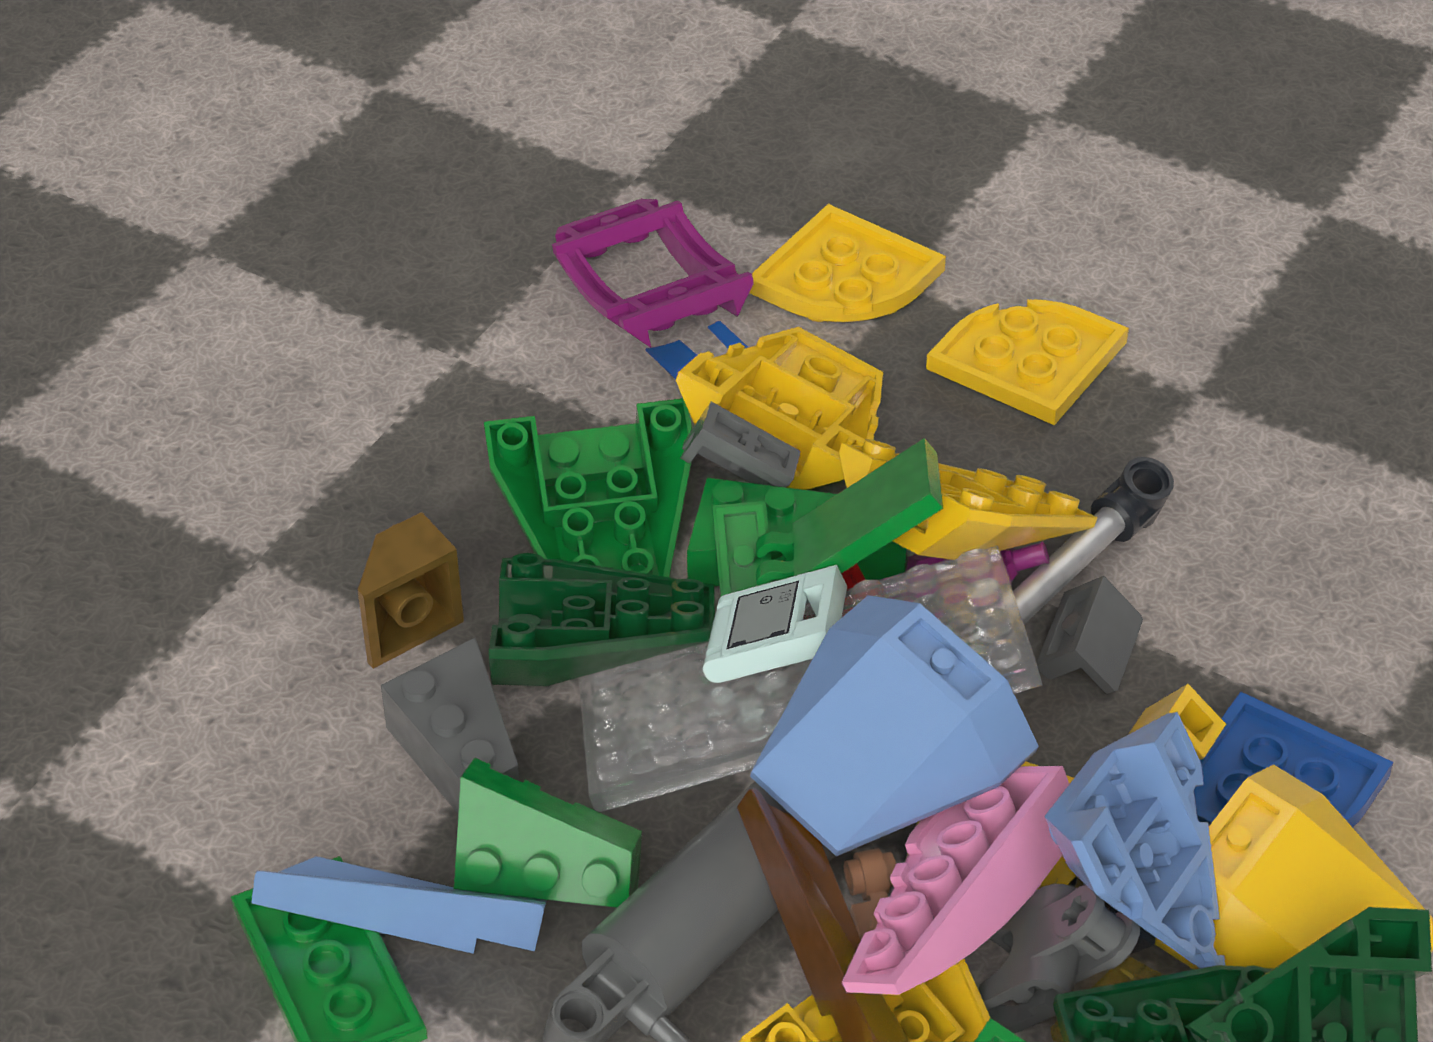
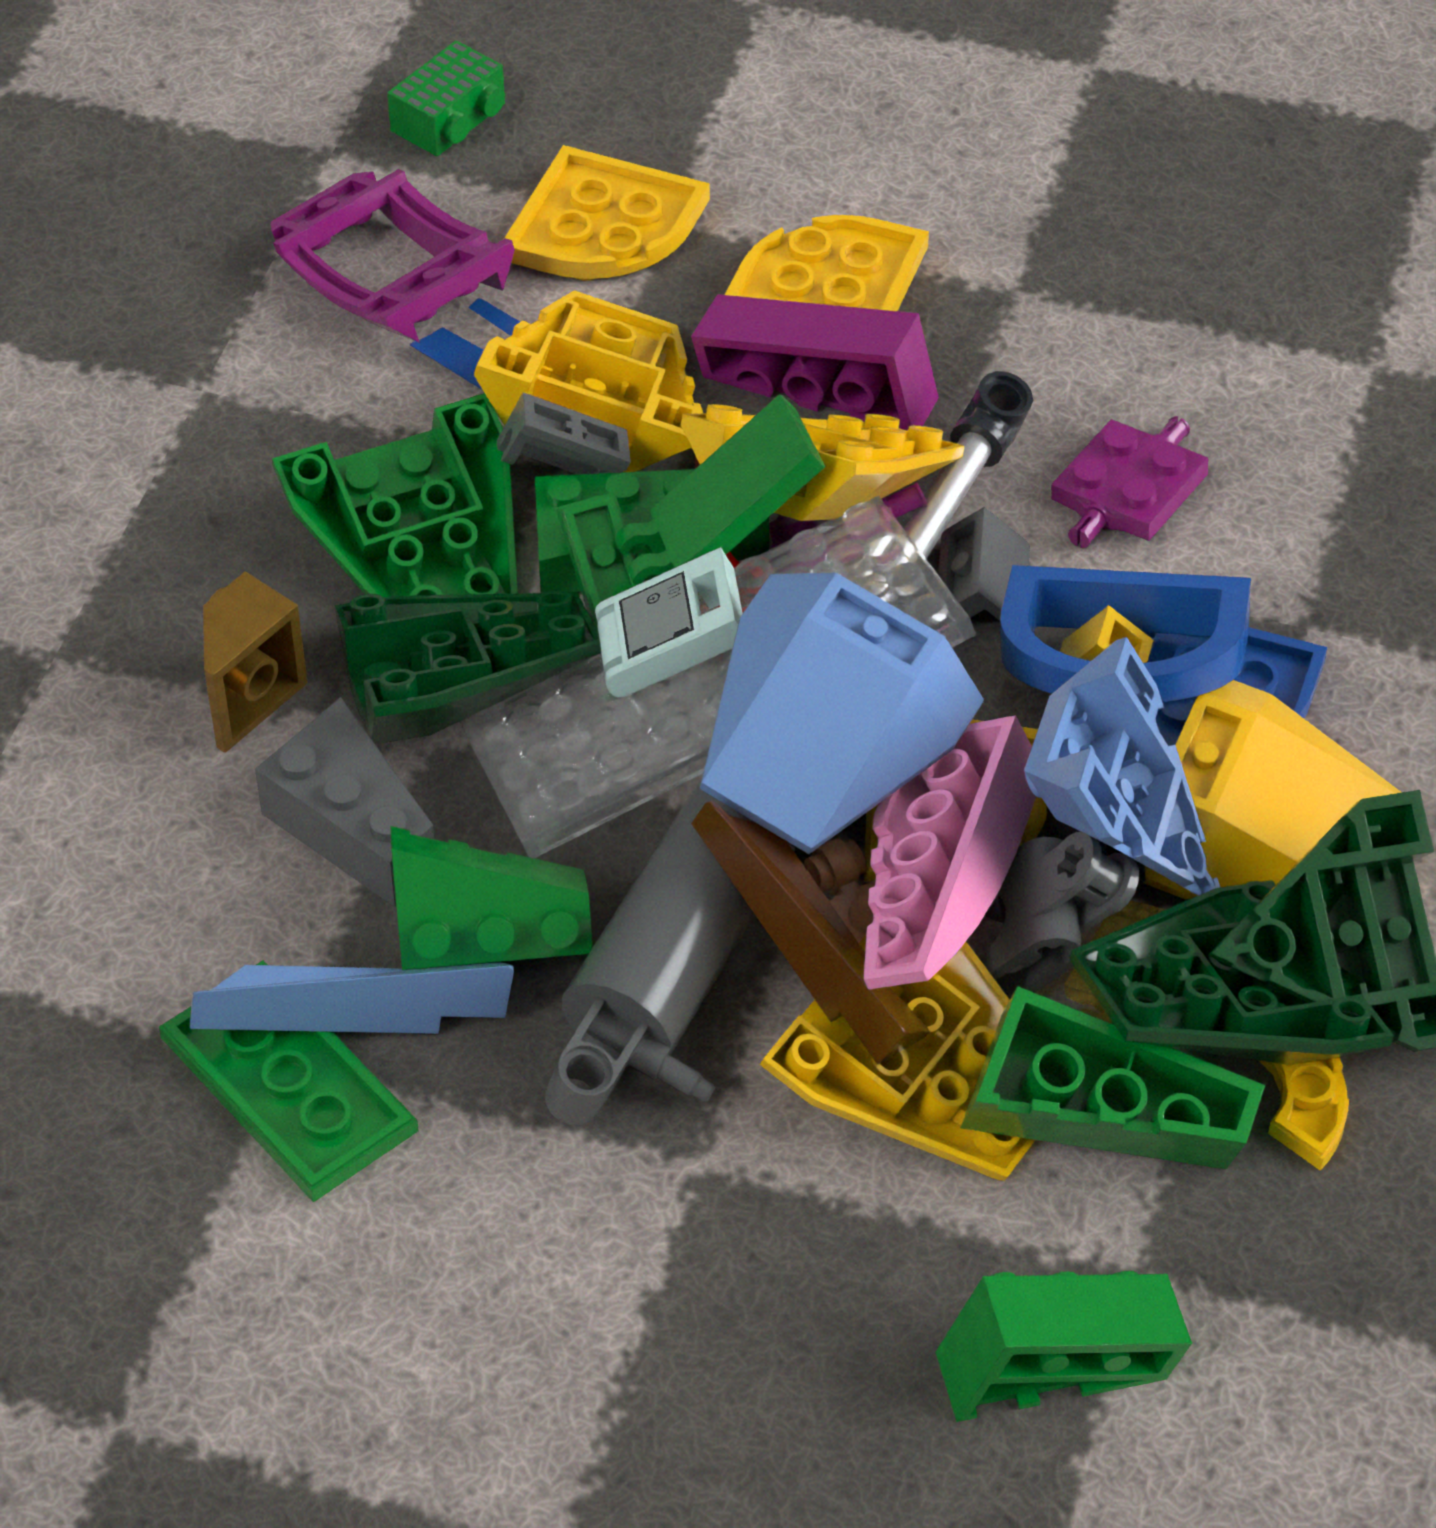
camera: 15 degrees left, 5 degrees up
none -> green brick [387,40,505,157]
none -> magenta wedge [691,294,939,430]
none -> blue window [1000,565,1251,702]
none -> magenta plate [1051,416,1208,548]

